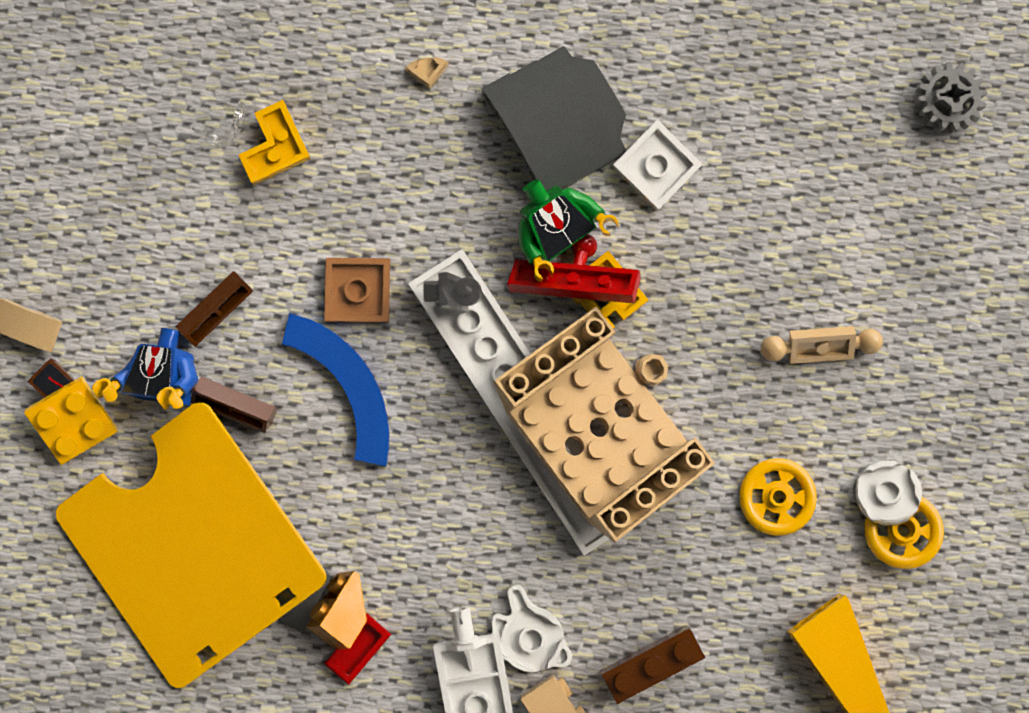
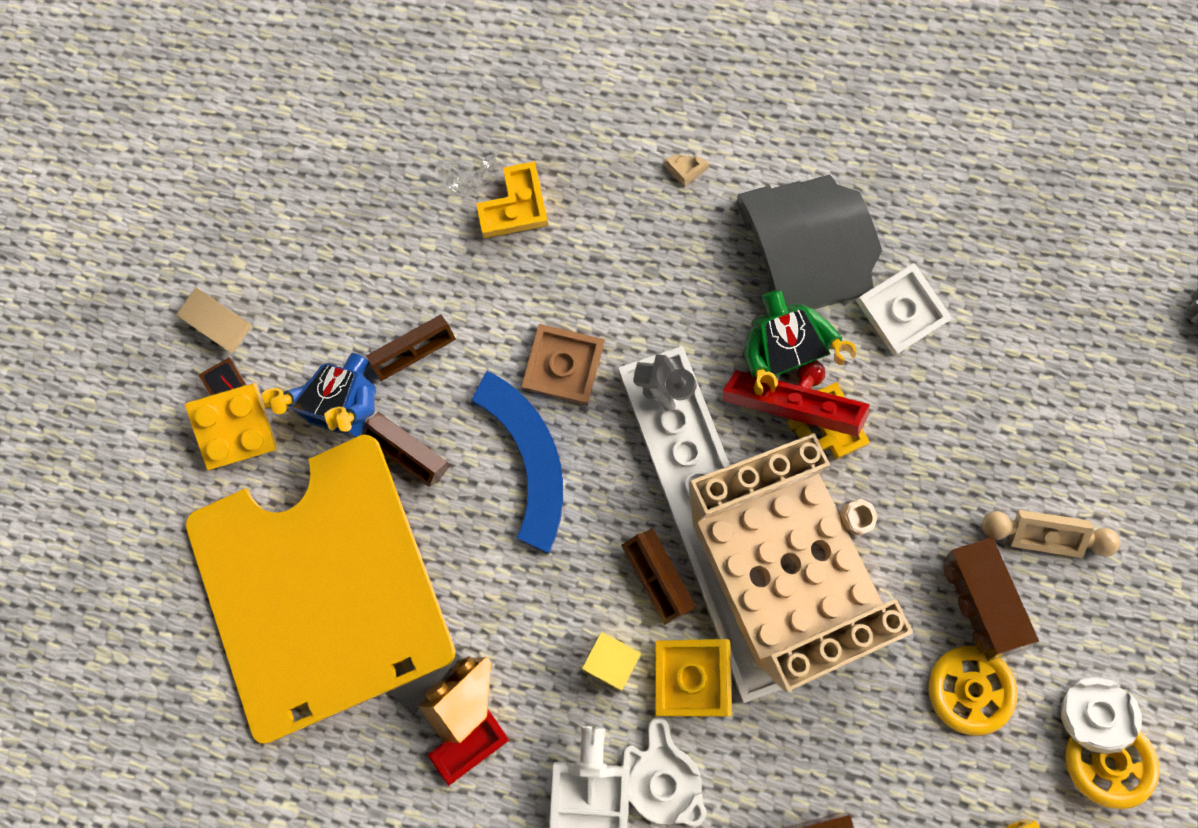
camera: 15 degrees right, 10 degrees down
none -> light yellow piece [582,632,641,692]
none -> reddish brown piece [621,528,696,625]
none -> yellow plate [656,639,732,717]
none -> reddish brown brick [943,537,1039,662]

